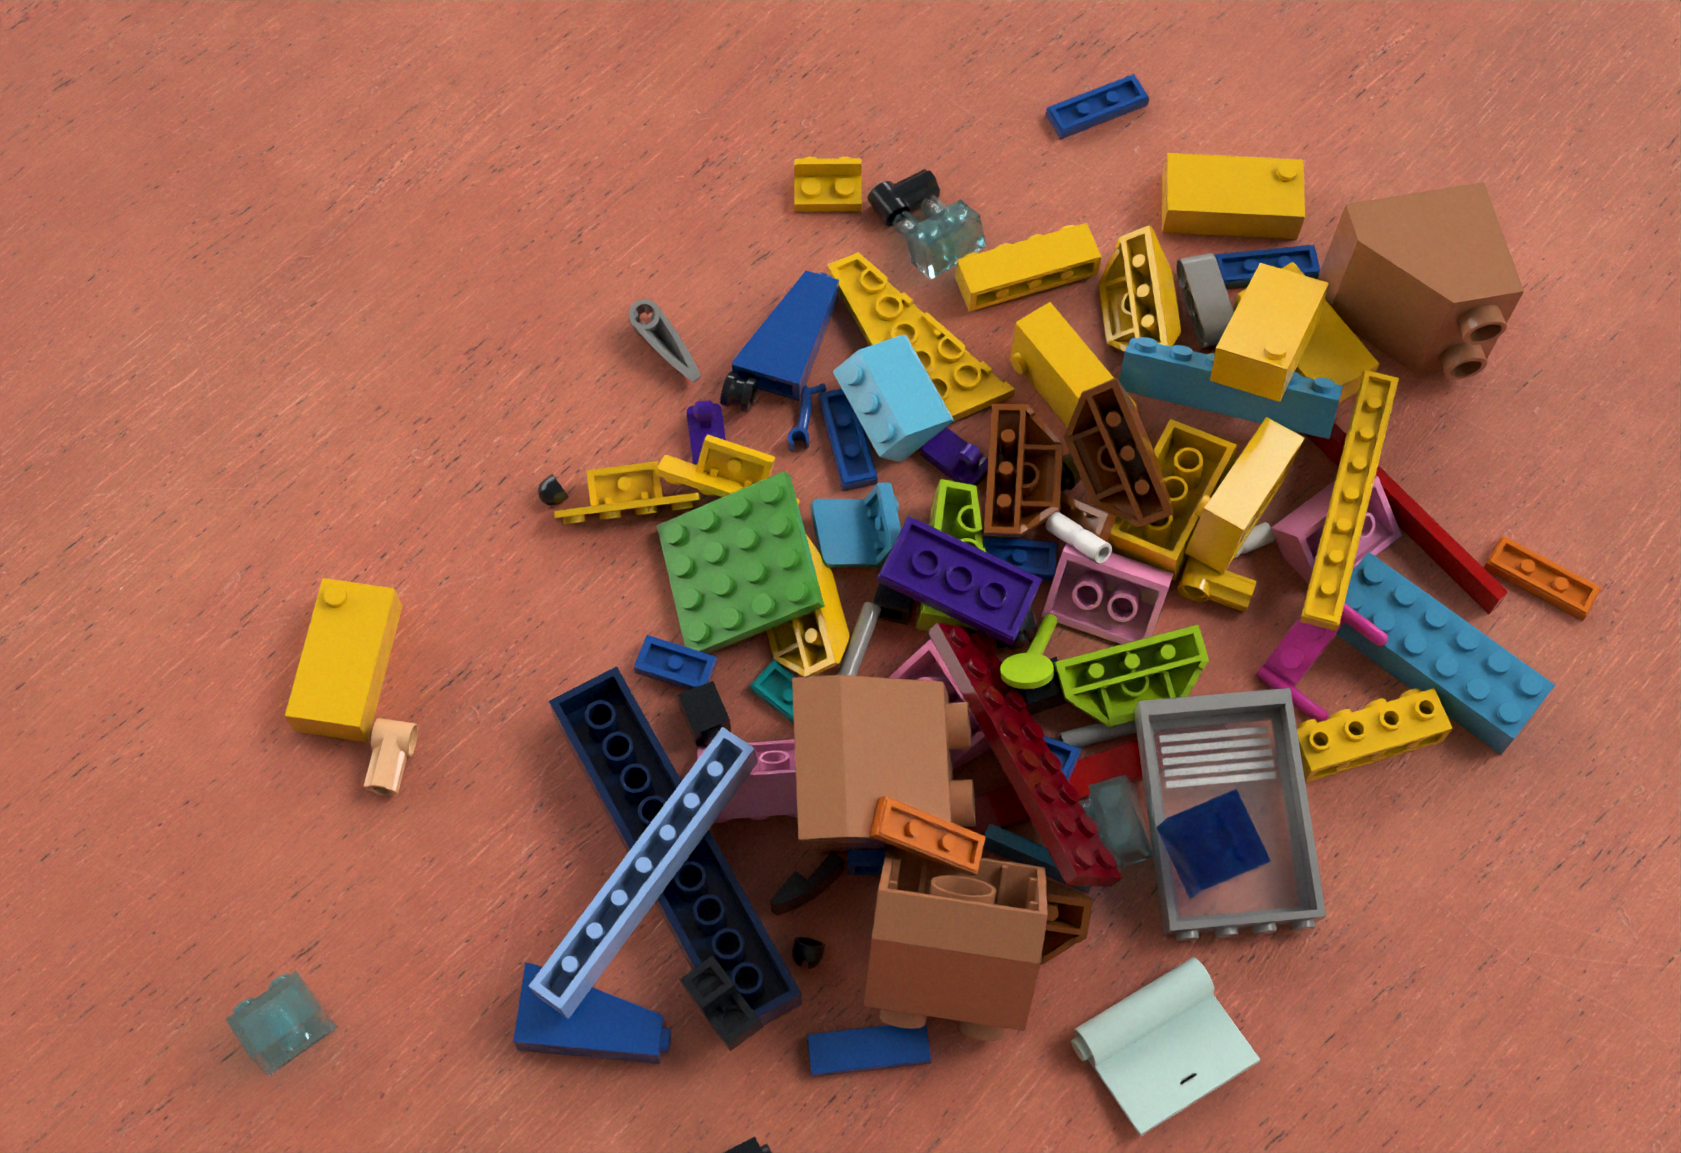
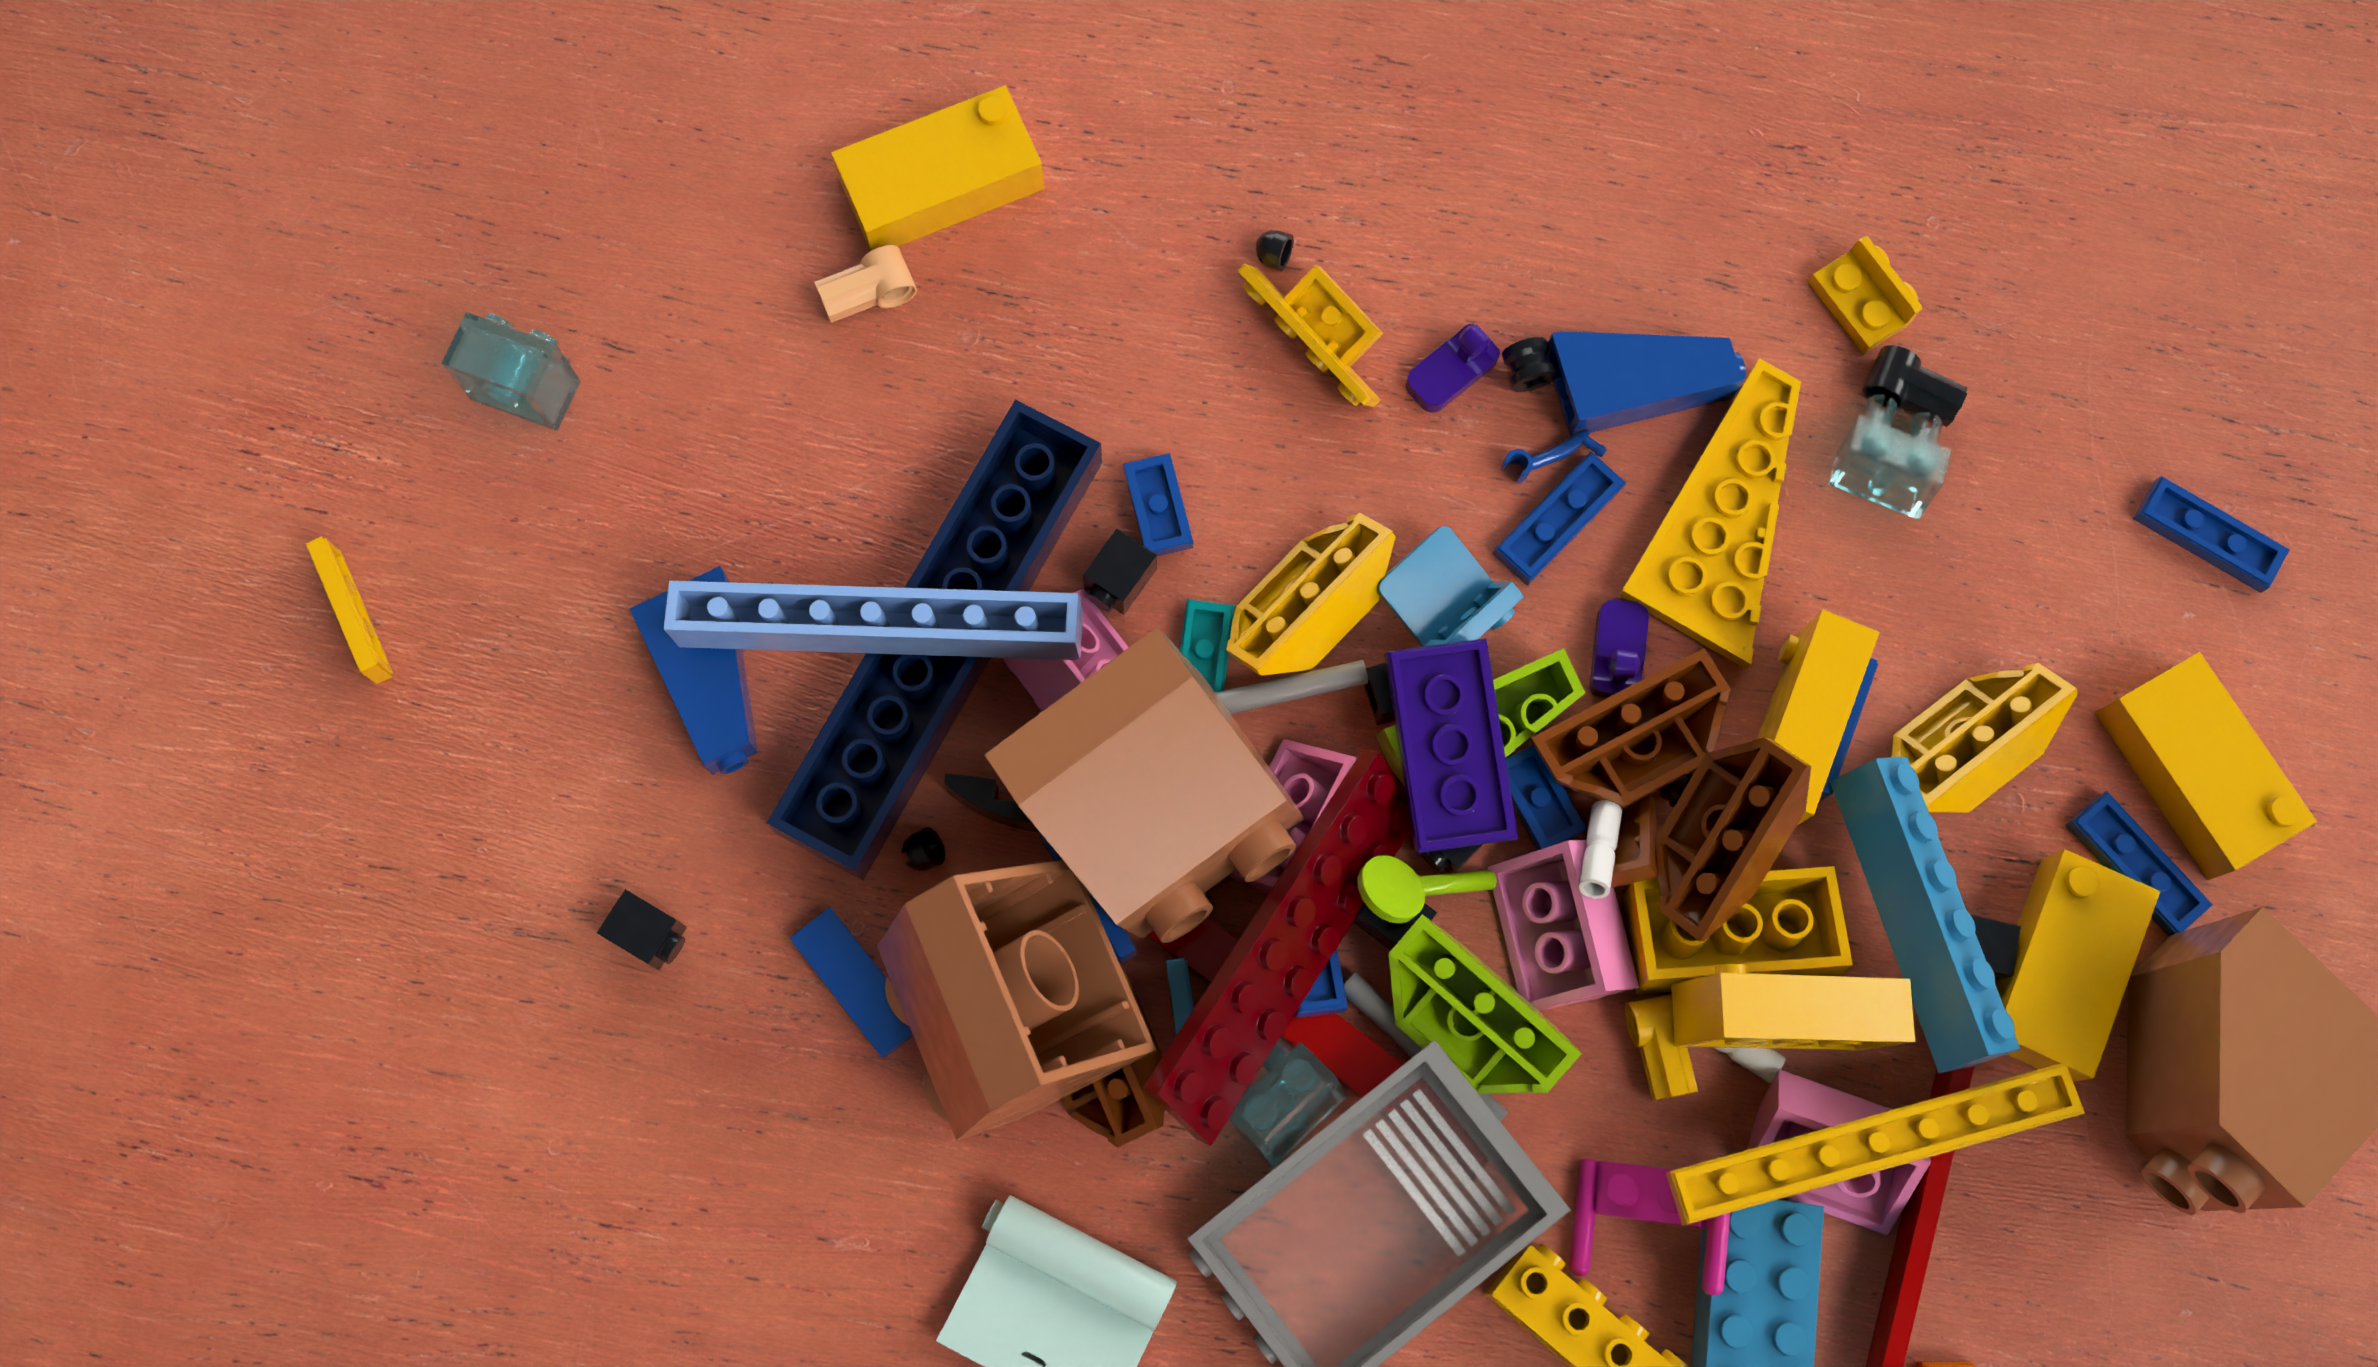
camera: 55 degrees right, 10 degrees up
light grey piece [629,299,701,382] -> none
yellow bracket [655,434,800,506] -> none
bright green plate [657,471,825,654] -> none
black slope [680,956,763,1051] -> none
medium azure slope [833,335,954,462] -> none
orange tile [869,796,986,876] -> none
yellow brick [955,223,1102,312] -> none
clear blue brick [1156,789,1271,899] -> none
light grey beam [1176,253,1234,348] -> none
yellow brick [1210,263,1329,402] -> none

